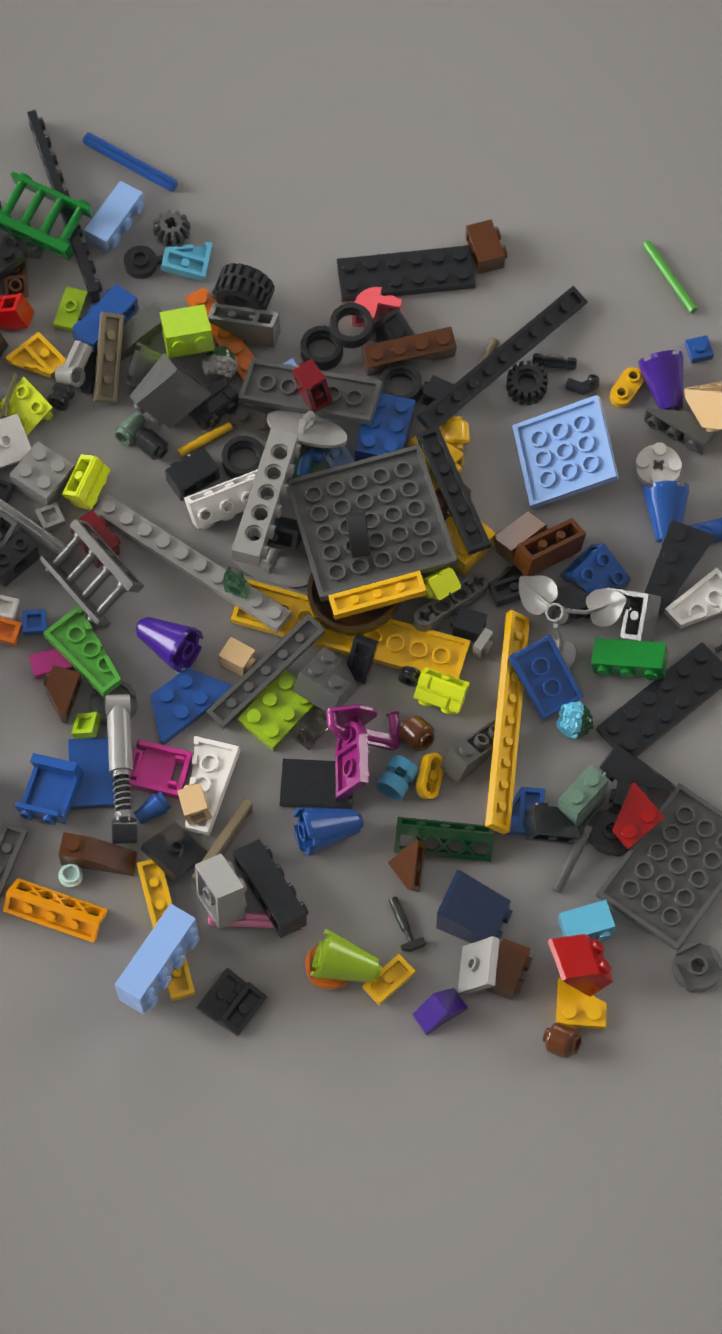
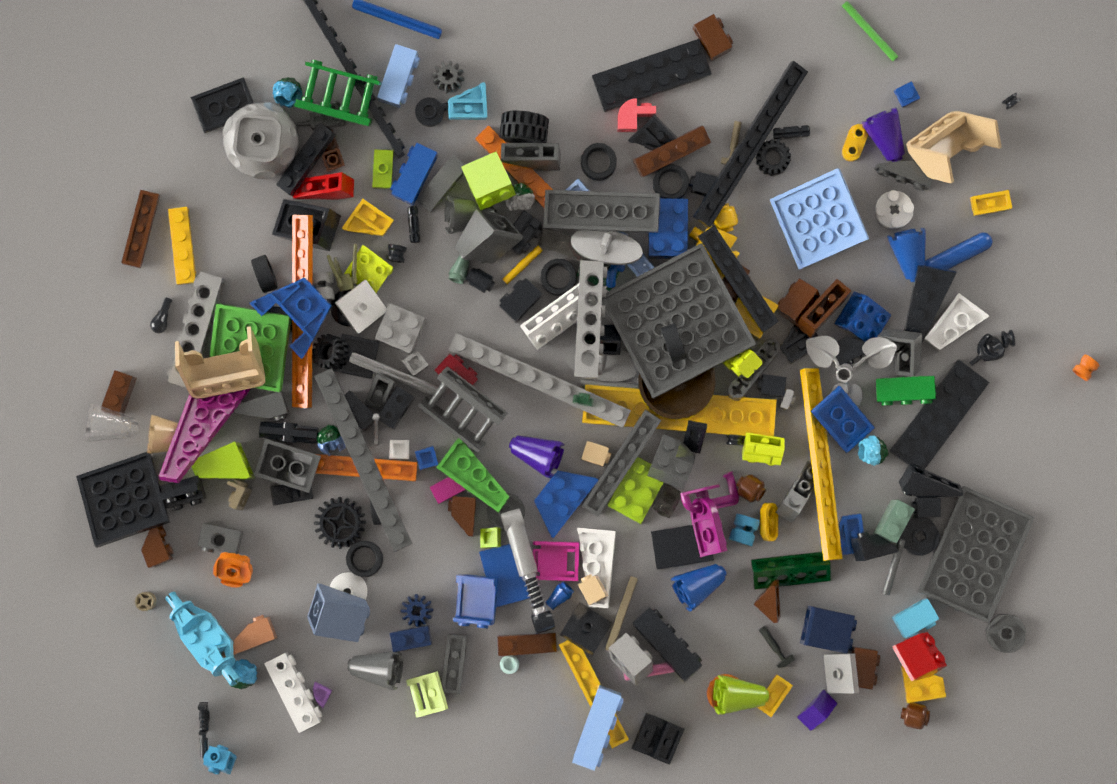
camera: 10 degrees left, 20 degrees up
light orange fence [3,878,108,943] -> none
light grey piece [55,341,93,387] -> none
neon yellow brick [61,454,111,510] -> none
dark tan tile [94,312,124,405] -> none
dark red brick [292,359,333,413] -> none
yellow plate [328,571,427,620] -> none
black tyre [330,303,373,349] -> none
black arm [565,374,600,395] -> none
red wing [612,782,665,850] -> none

